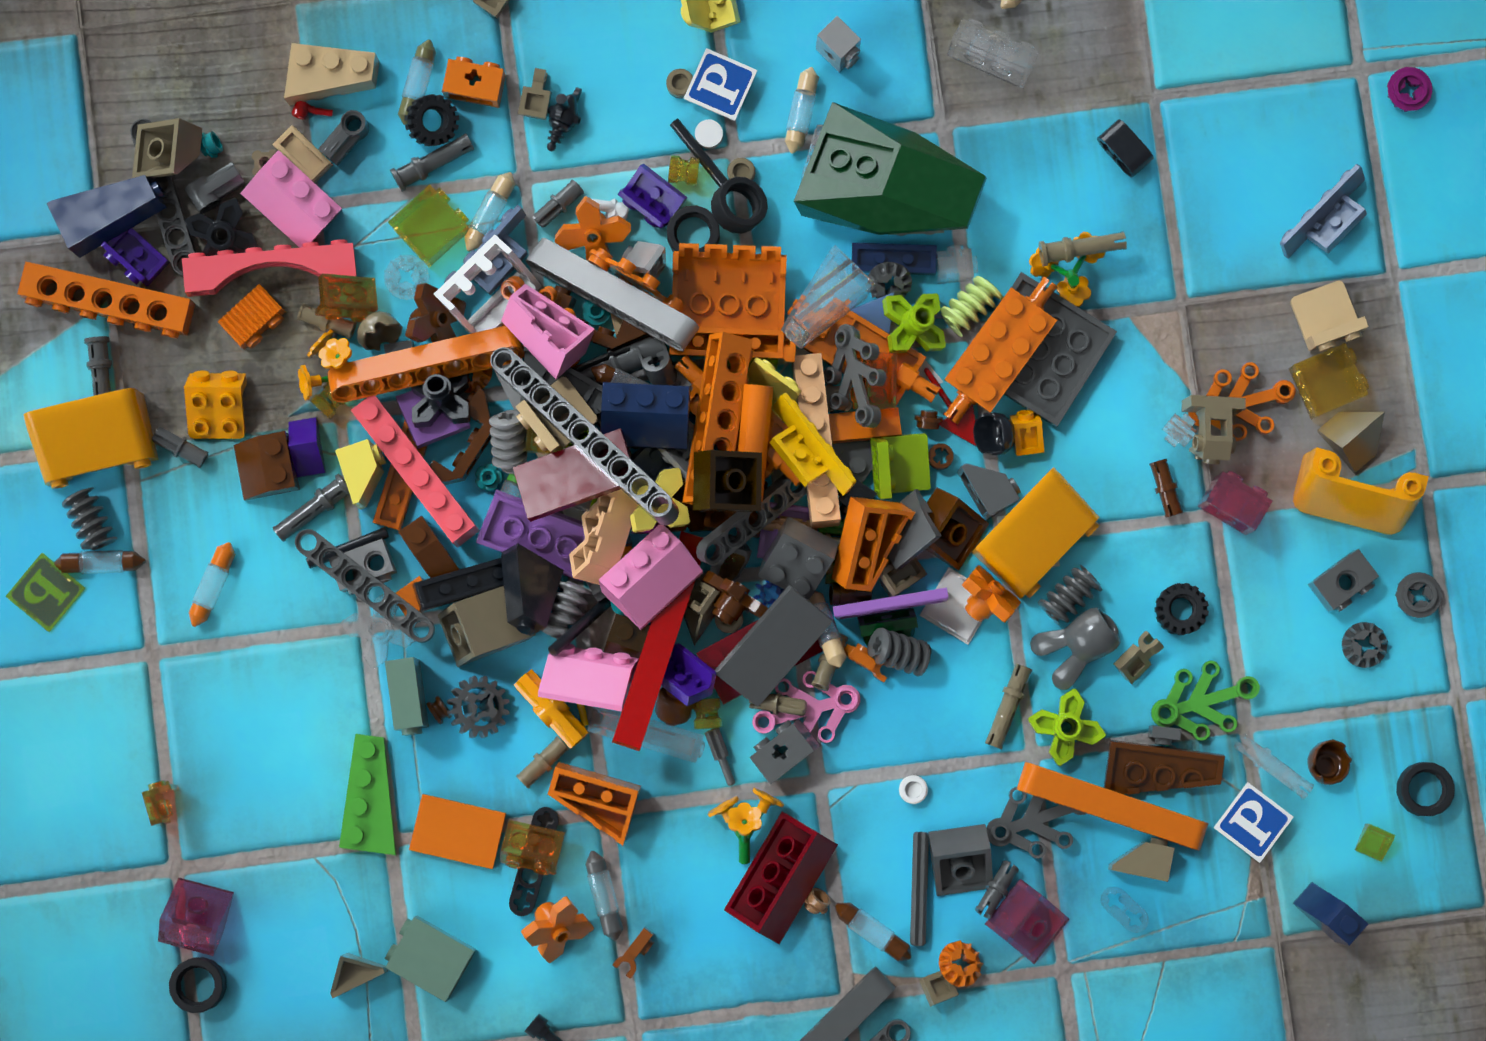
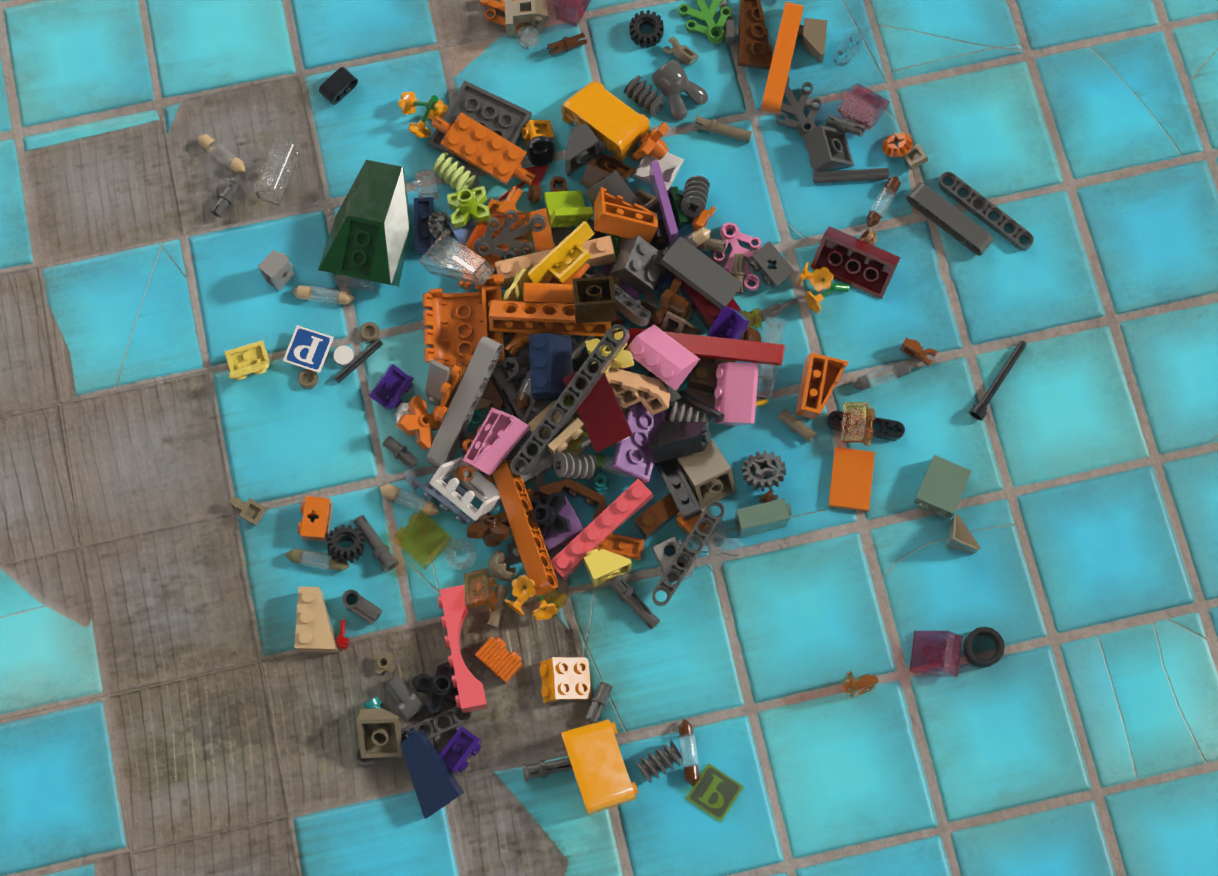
camera: 95 degrees left, 10 degrees down
orange brick [17,261,195,339] -> none
piece [189,542,236,627] -> none
reddish brown slope [234,431,300,501] -> none
bright pink slope [240,150,342,248] -> none
tan tile [272,125,333,183] -> none
dark purple slope [288,417,326,478] -> none
black bar [306,527,389,569] -> none
bright green wing [339,734,397,855] -> none
light orange piece [514,669,589,749] -> none
dark tan plate [518,68,552,120] -> none
orange plant [521,896,594,963] -> none
black piece [547,87,582,152] -> none
black tyre [667,205,720,252] -> none
clear yellow wheel [668,155,700,186] -> none
black tyre [711,177,768,234] -> none
white tile [899,775,928,804] -> none
lime plant [1028,689,1106,766] -> none
dark tan pin [1038,231,1127,267] -> none

